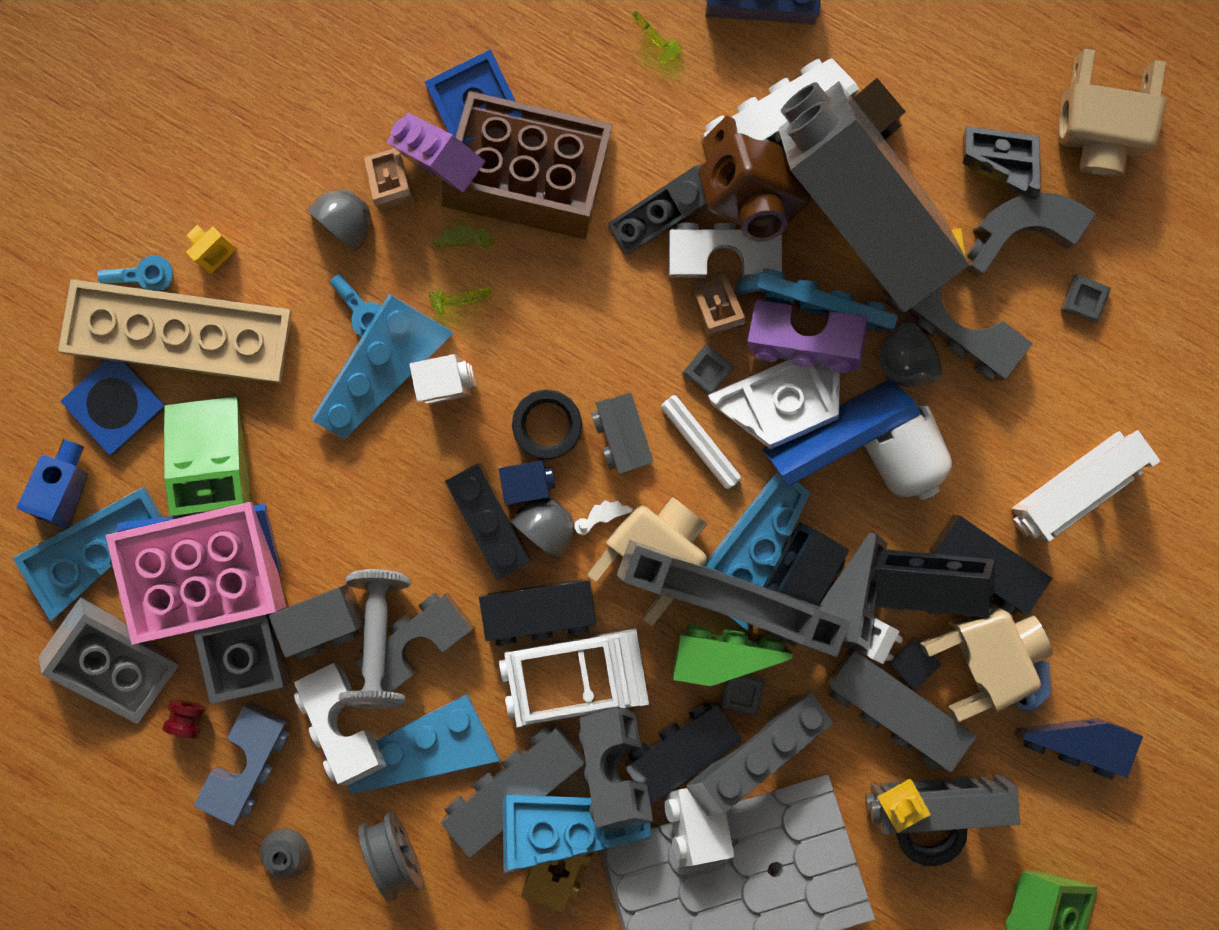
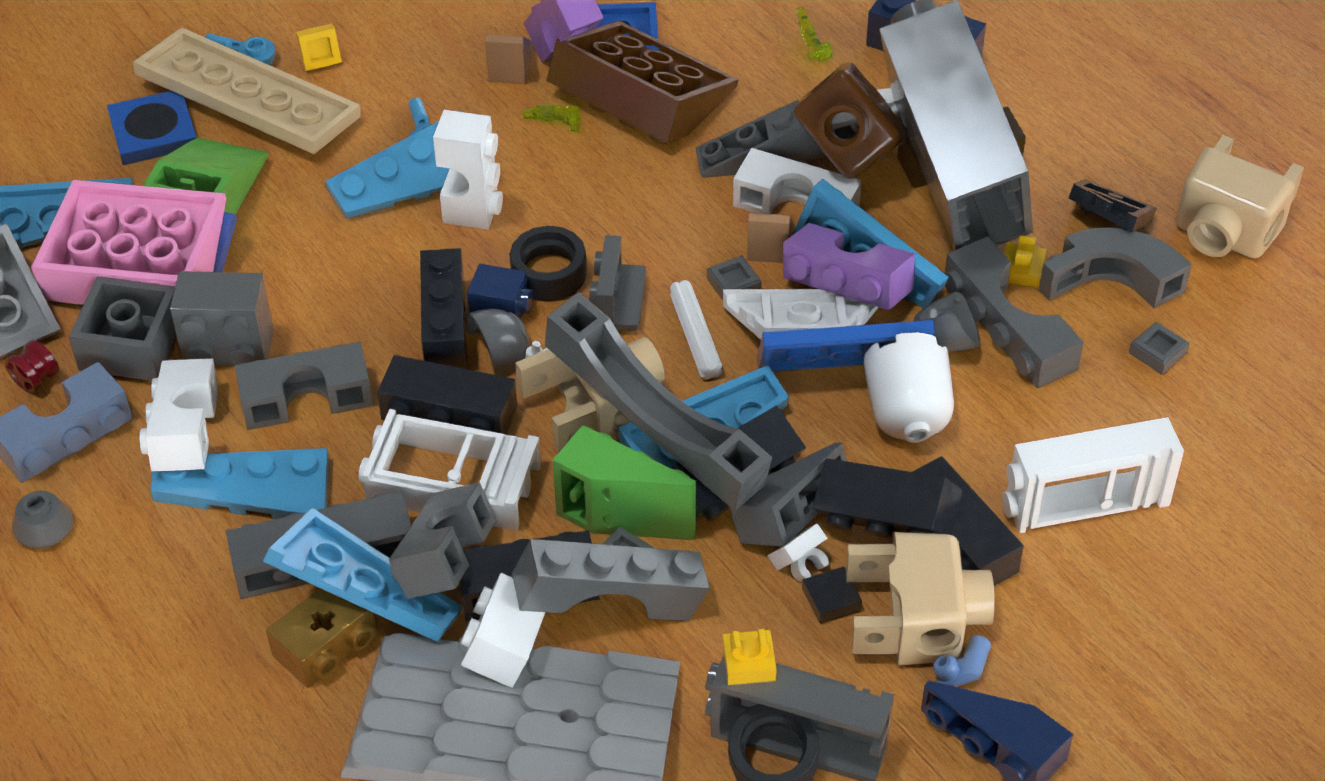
camera: 20 degrees right, 40 degrees down
blue torso [16,439,88,529] -> none
dark grey helmet [306,189,371,251] -> none
light grey hose [339,569,411,709] -> none
dark grey wheel [358,812,423,902] -> none
clear neon green piece [429,287,491,316] -> none
dark grey brick [825,648,977,772] -> none

